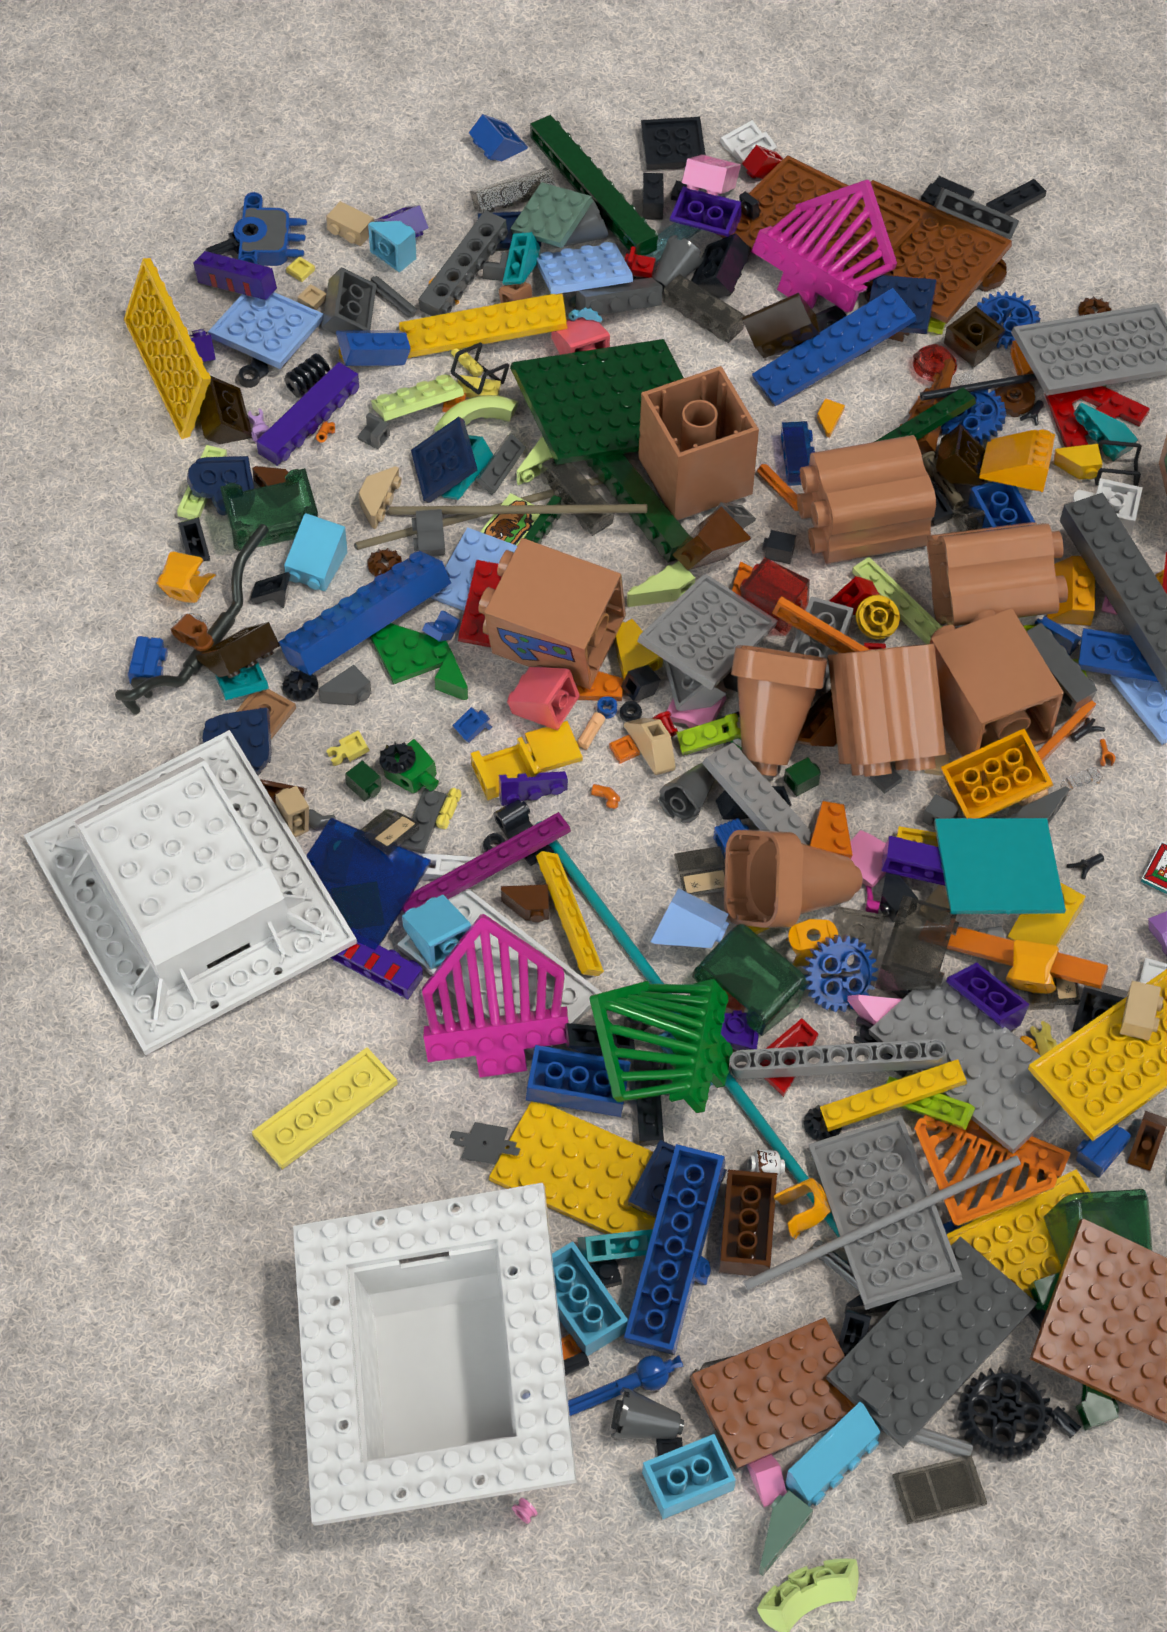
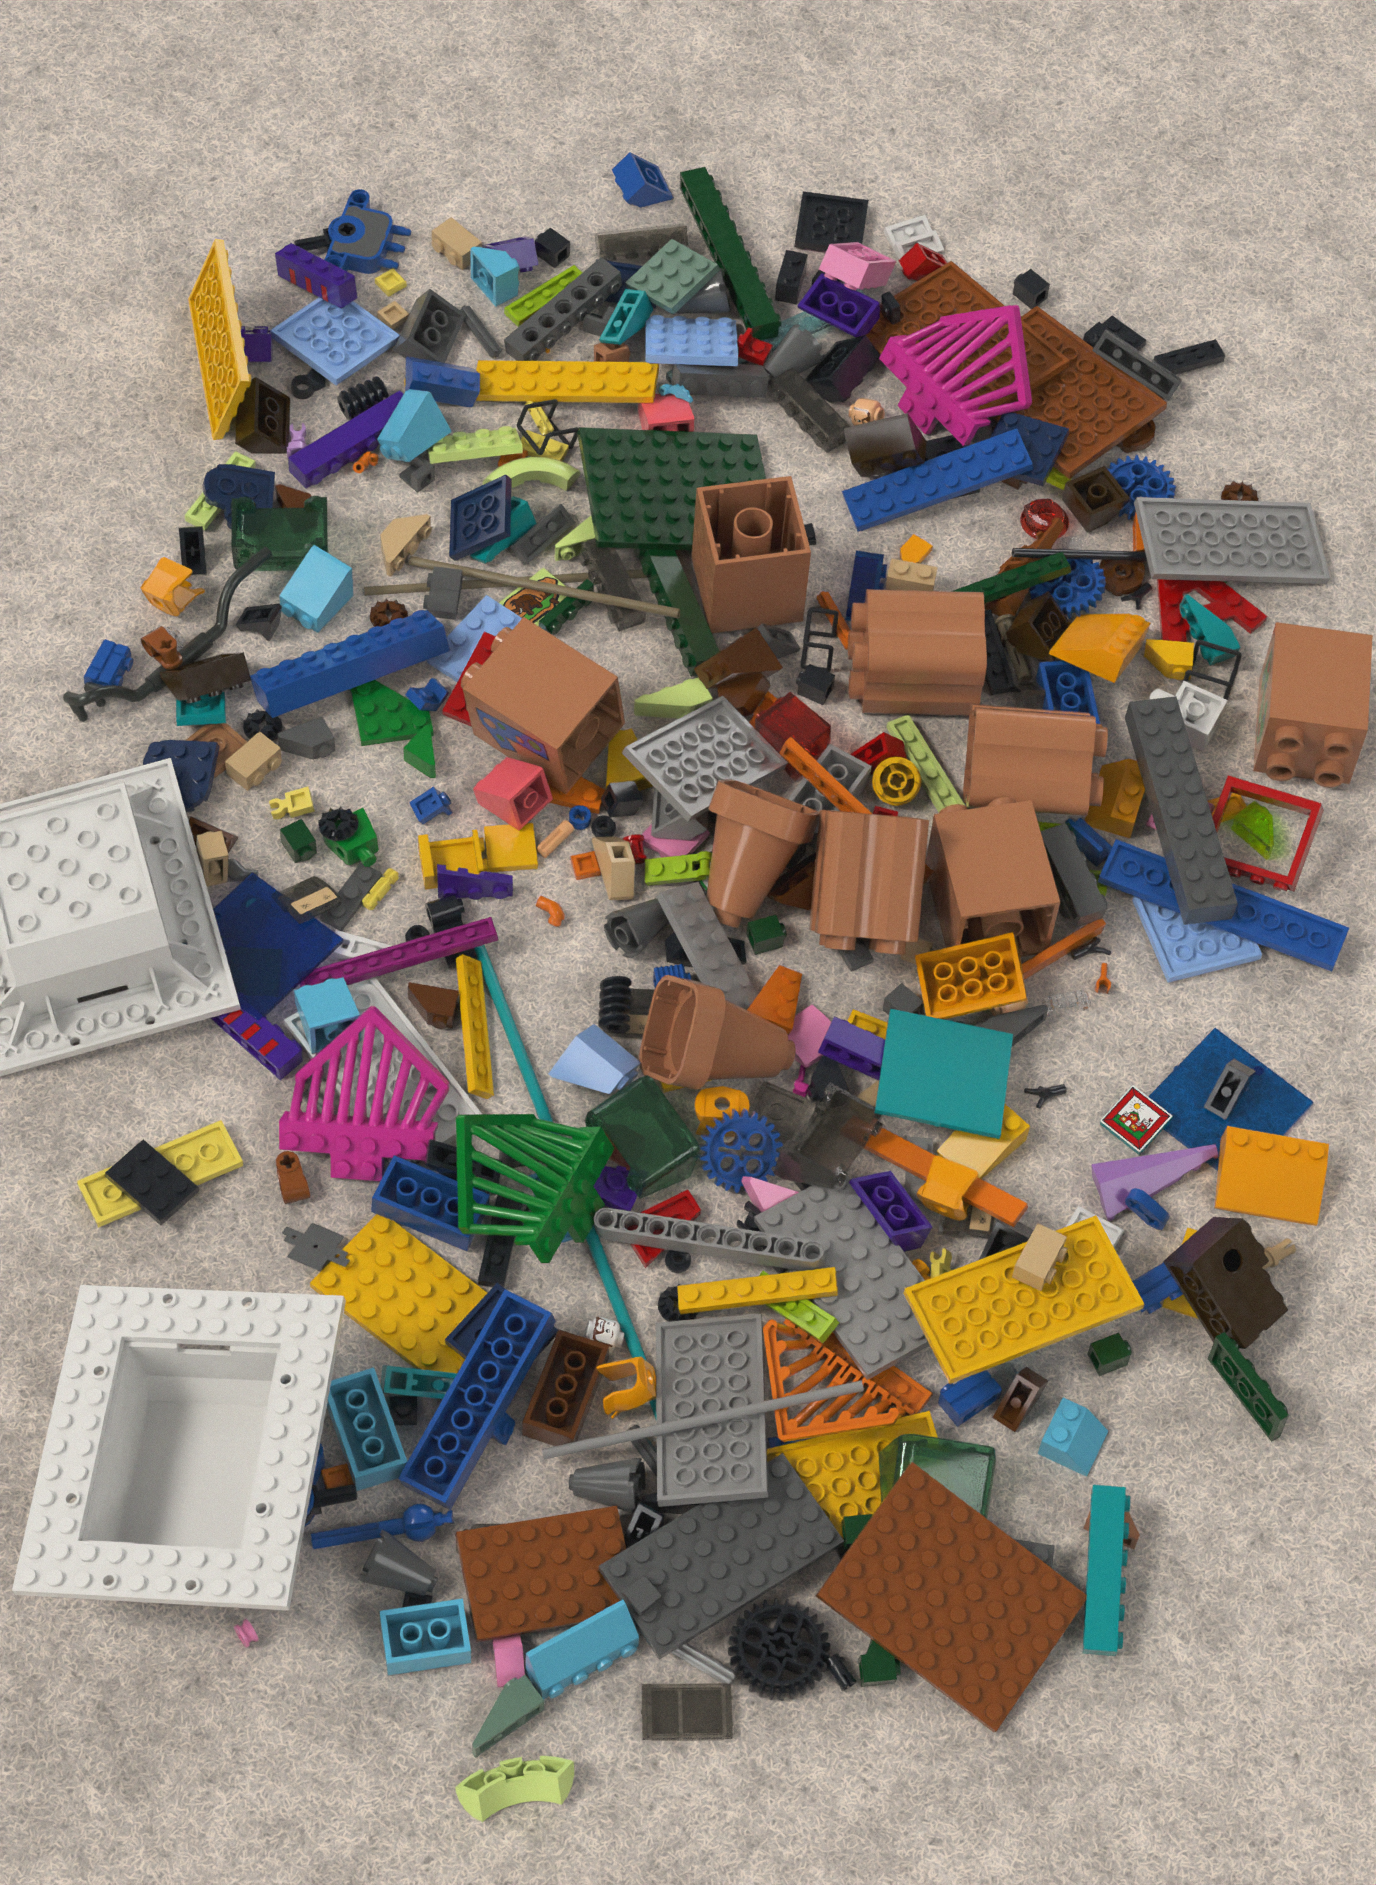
camera: 10 degrees right, 0 degrees up
none -> black plate [105,1139,199,1225]
none -> tan brick [225,731,282,791]
none -> dark orange piece [276,1151,310,1204]
none -> medium azure slope [377,389,452,462]
none -> lime plate [504,265,582,327]
none -> black brick [535,228,570,268]
none -> dark grey cone [569,1458,646,1513]
none -> black piece [598,976,632,1034]
none -> black plate [665,1250,691,1273]
none -> reddish brown slope [717,673,771,718]
none -> black piece [800,607,839,672]
none -> light nougat head [849,398,885,426]
none -> tan brick [885,558,938,591]
none -> black brick [1013,269,1050,309]

